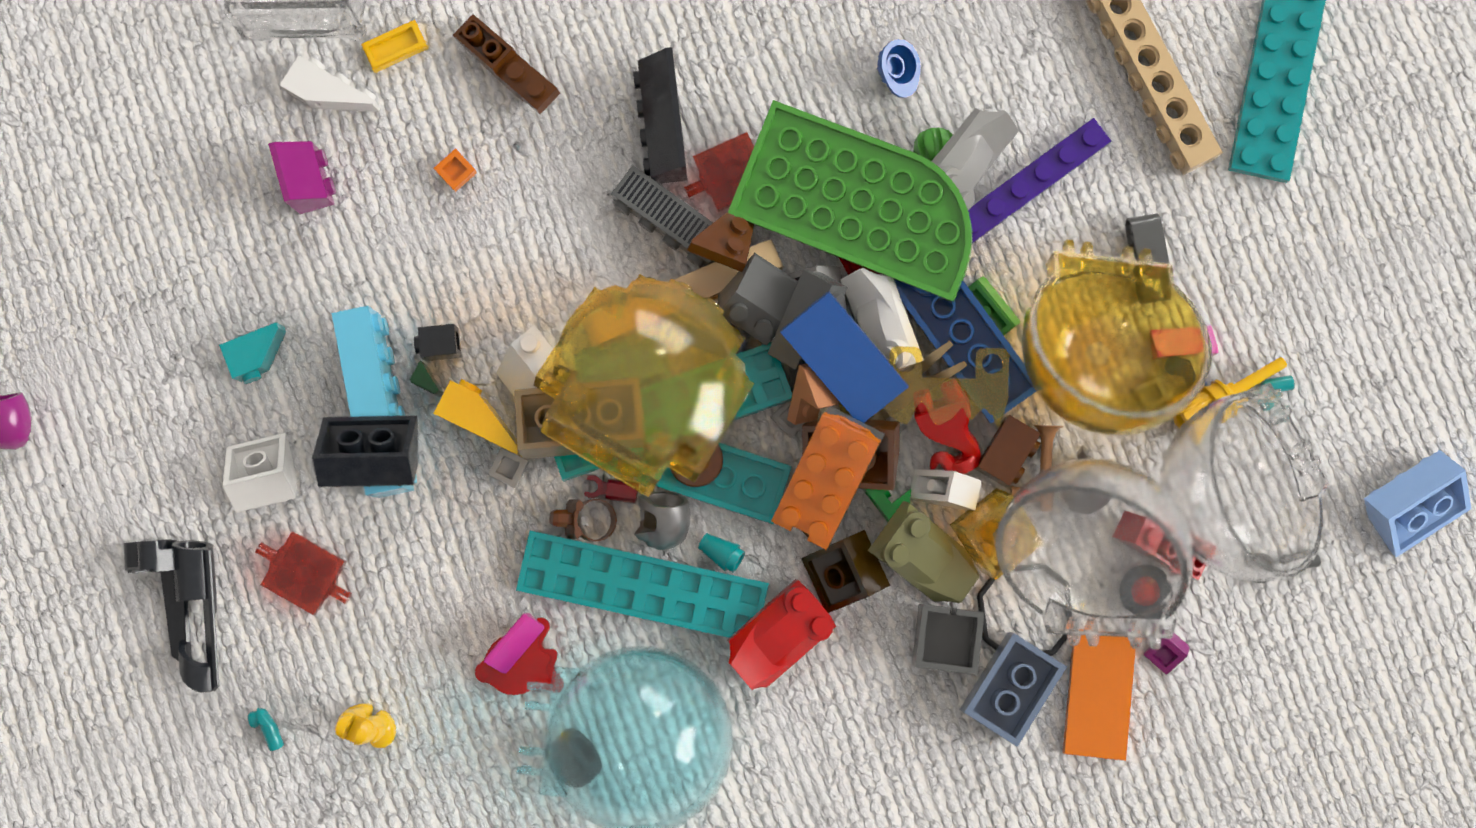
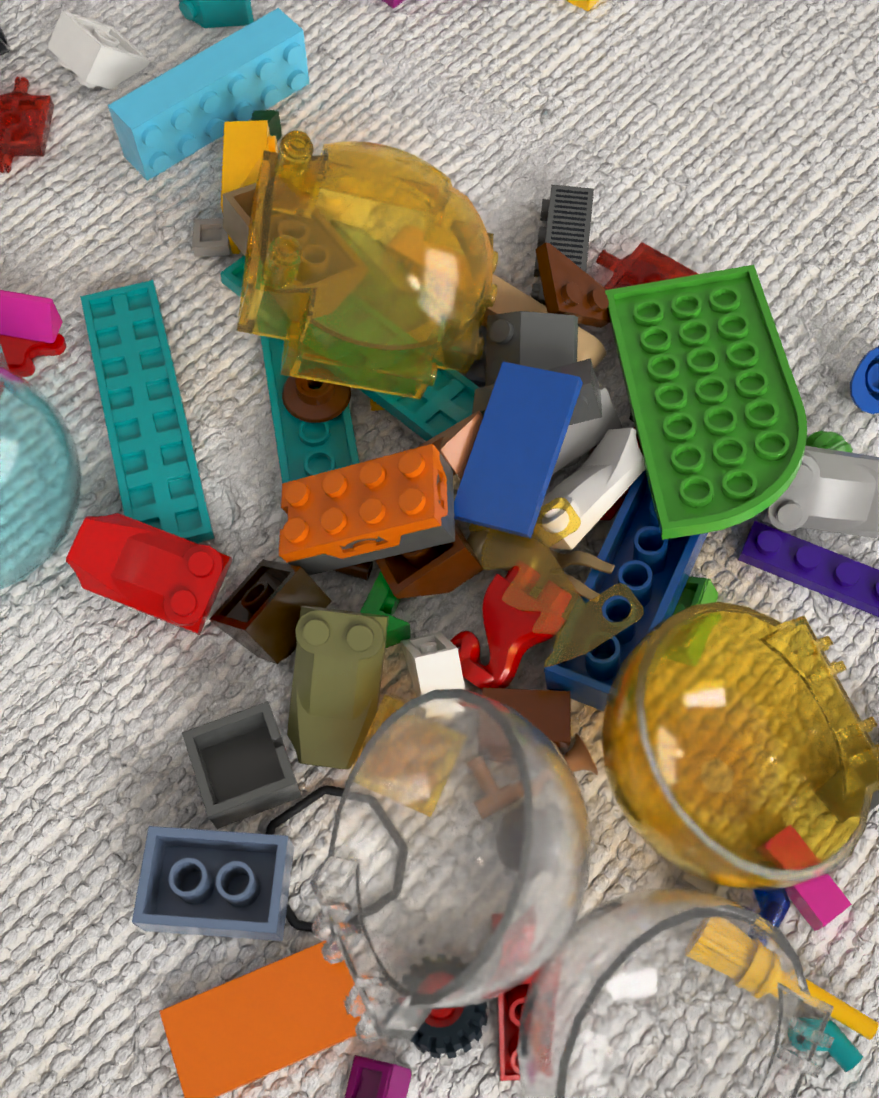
camera: 60 degrees right, 20 degrees down
black slope [312,415,418,487] -> none
black brick [414,324,462,361] -> none
orange plate [434,148,478,192] -> none
reddish brown slope [453,14,560,114] -> none
reddish brown piece [549,499,617,542] -> none
dark red bar [584,475,639,504] -> none
black slope [633,47,688,184] -> none
flat silver piece [634,492,691,550] -> none
teal cone [698,533,745,573] -> none

